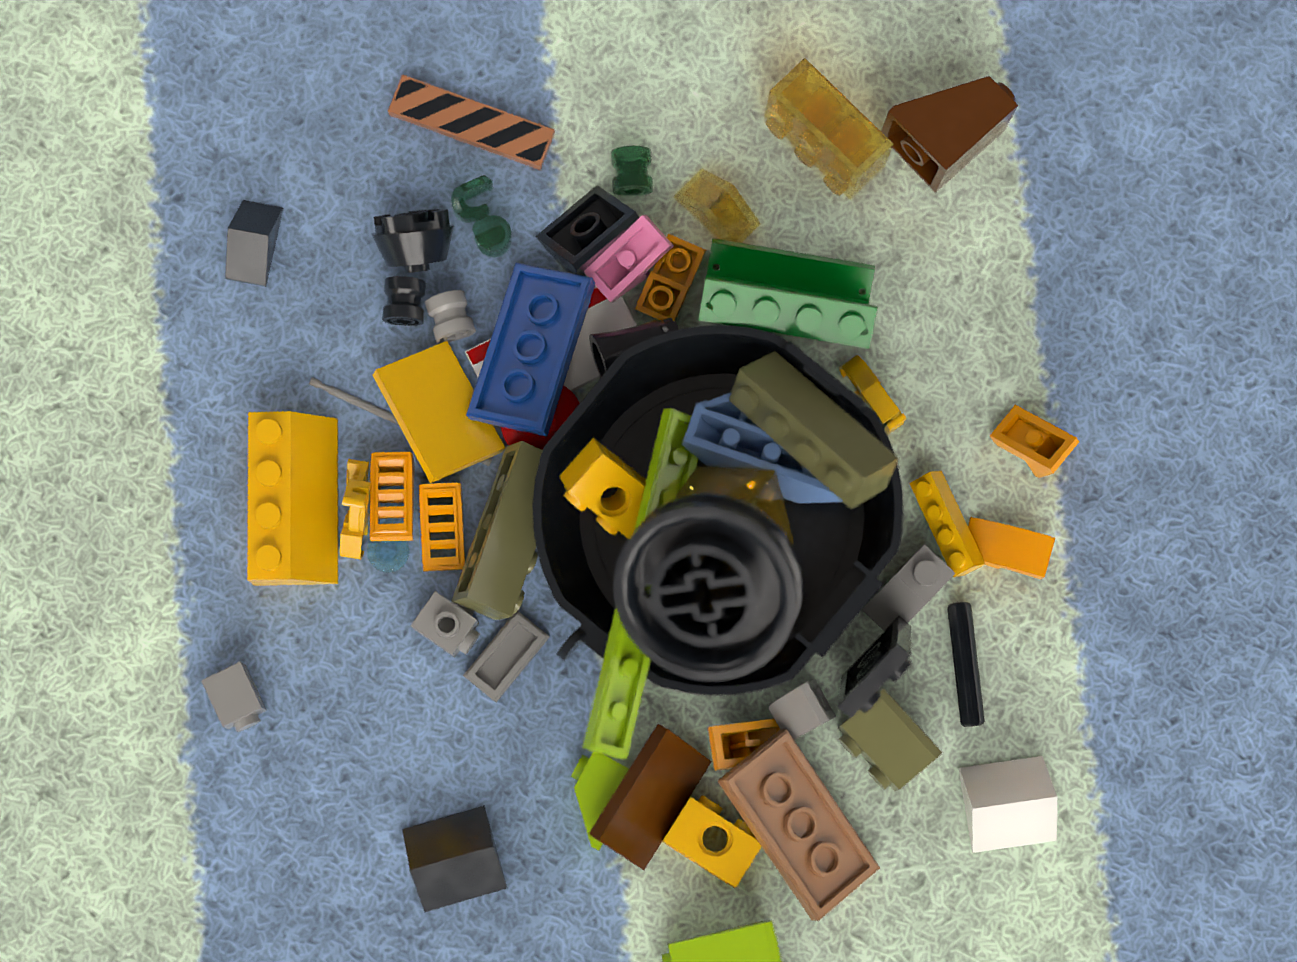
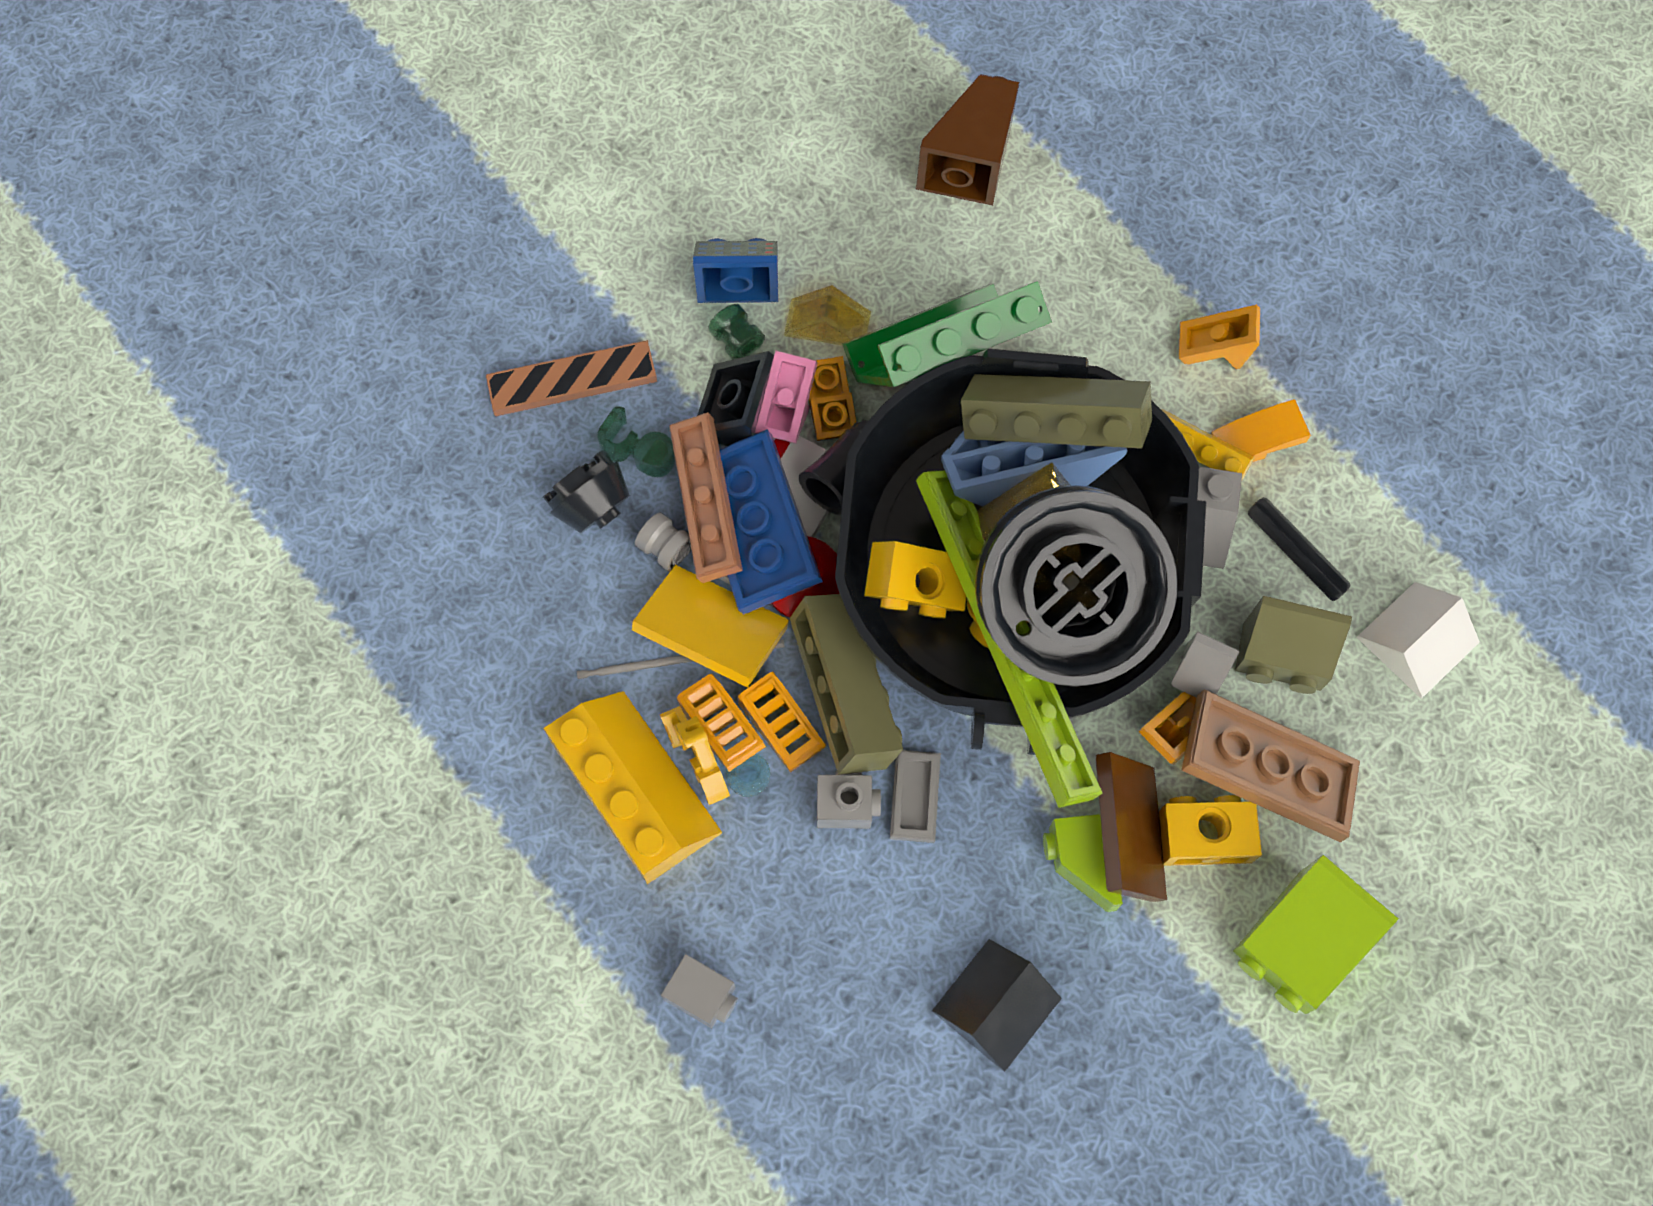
camera: 30 degrees left, 10 degrees down
slope [225,200,283,287] -> none
black wheel [382,276,426,326] -> none
clear yellow brick [764,58,894,200] -> none
black plate [837,615,912,719] -> none
none -> nougat tile [669,412,742,583]
none -> blue slope [693,238,778,303]

